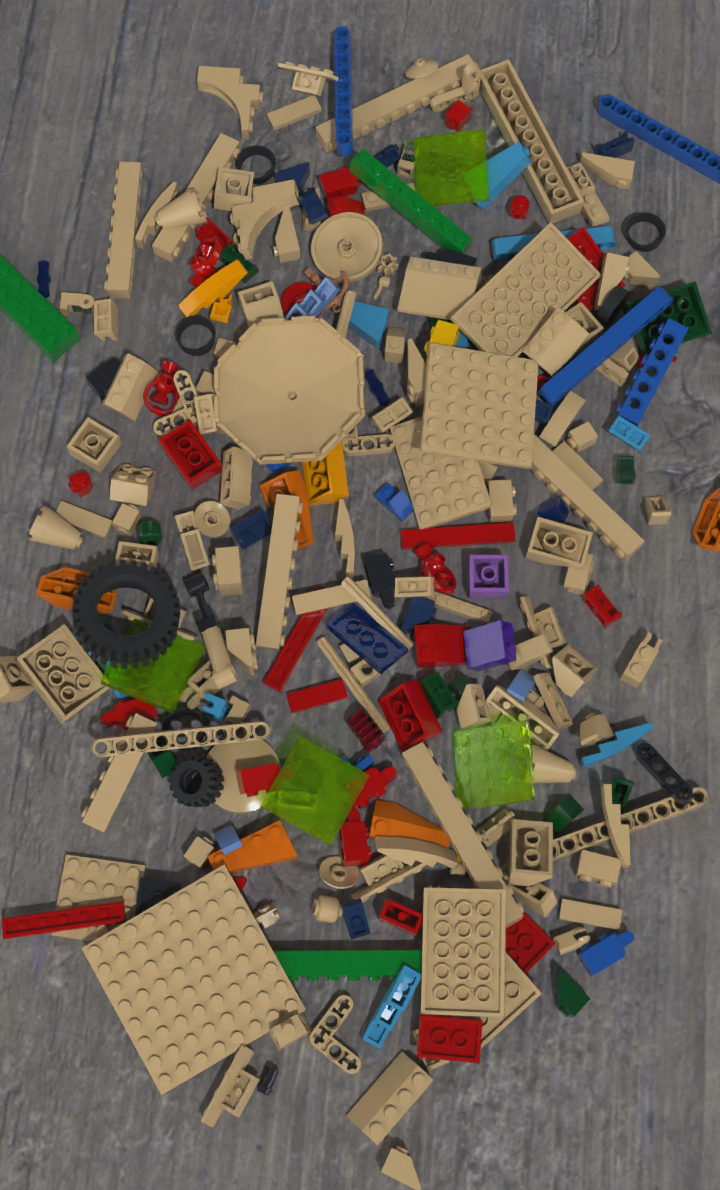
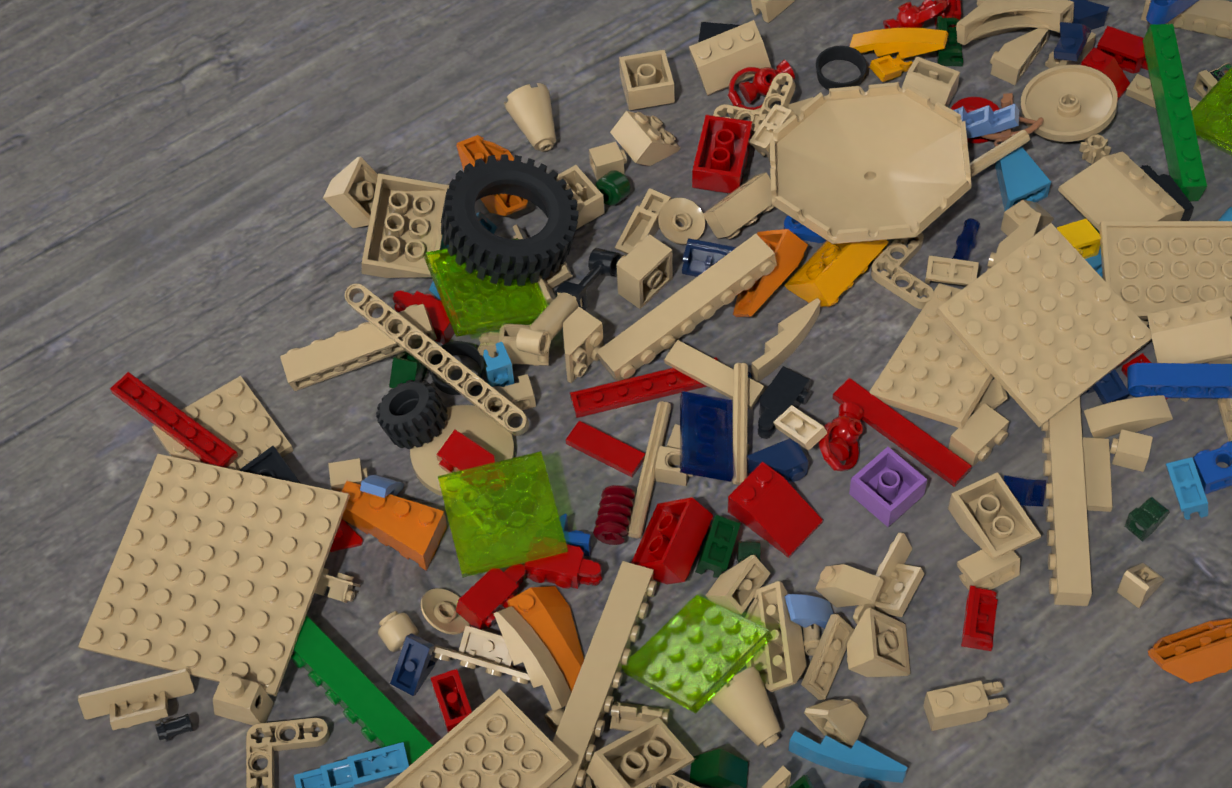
camera: 50 degrees right, 15 degrees down
tan tile [55,501,113,539] -> none
red plate [68,472,93,498] -> none
dark blue hinge [373,144,401,168] -> none
tan hand [373,276,390,300] -> none
blue slope [375,482,414,522] -> none
tan piece [423,591,492,625] -> none
brick [463,620,517,671] -> none

